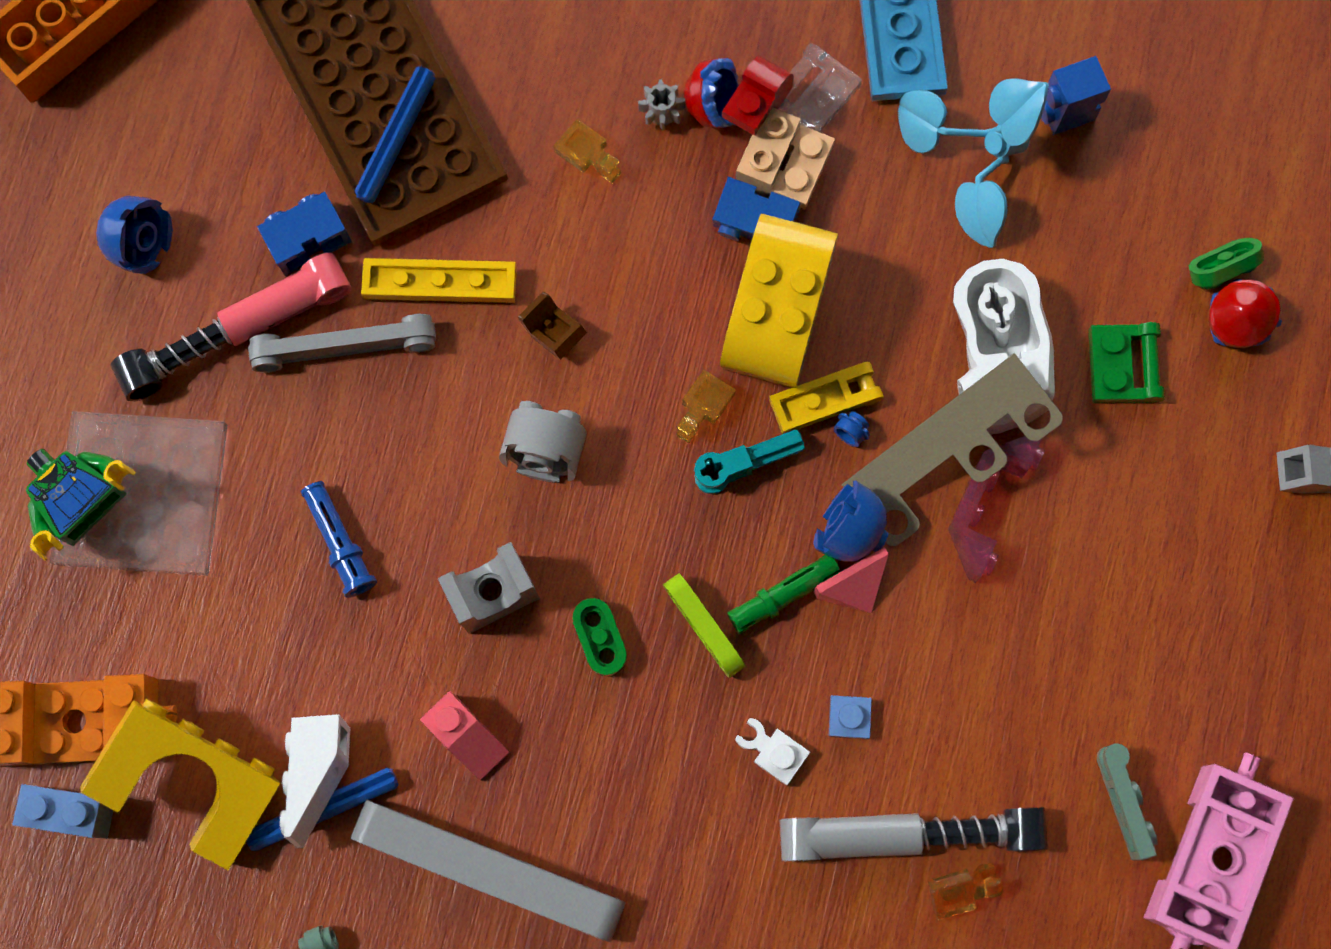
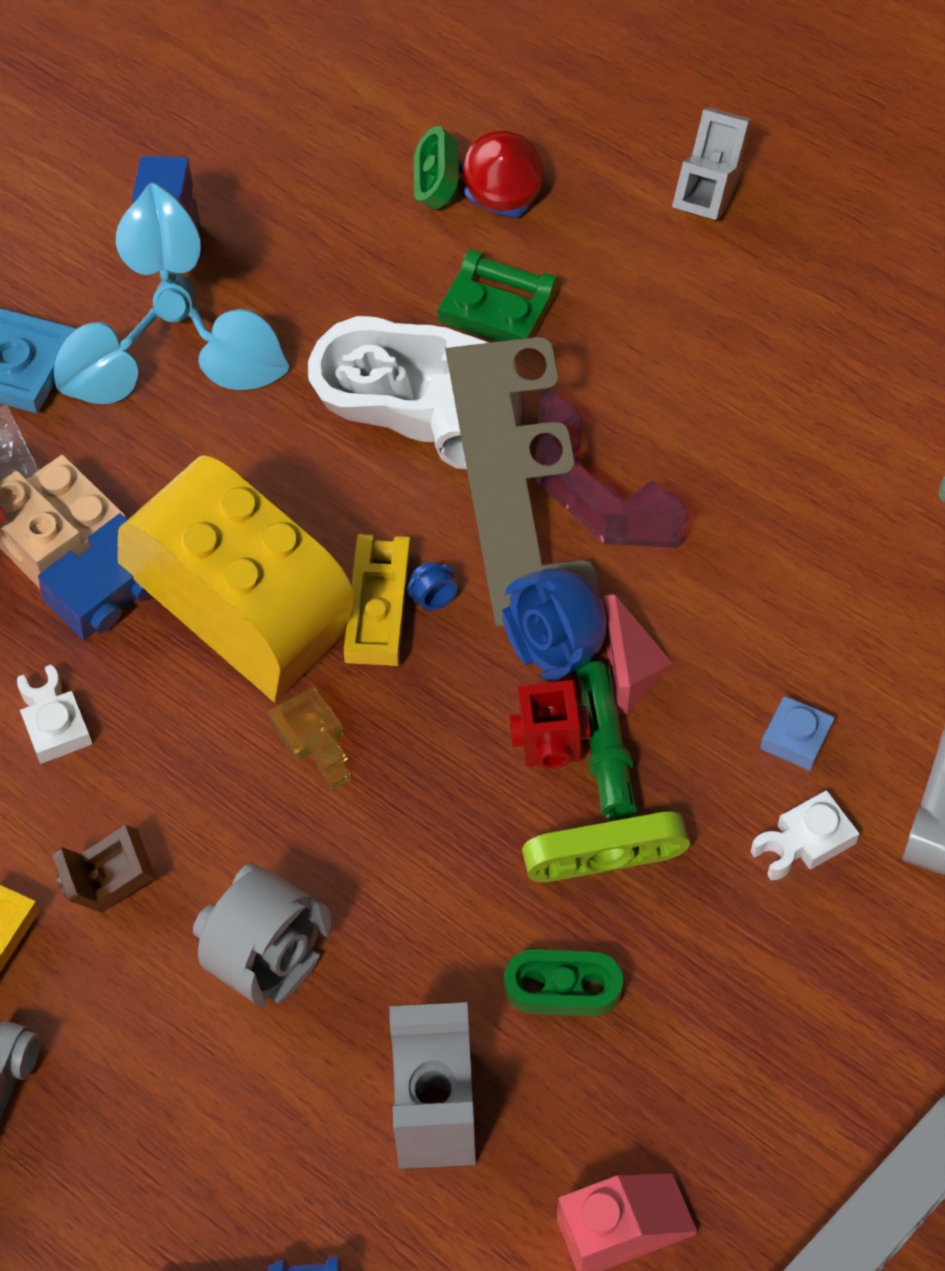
camera: 70 degrees left, 20 degrees down
teal connector [694,430,805,495] -> none
none -> white plate [17,665,93,764]
none -> red brick [509,680,590,769]

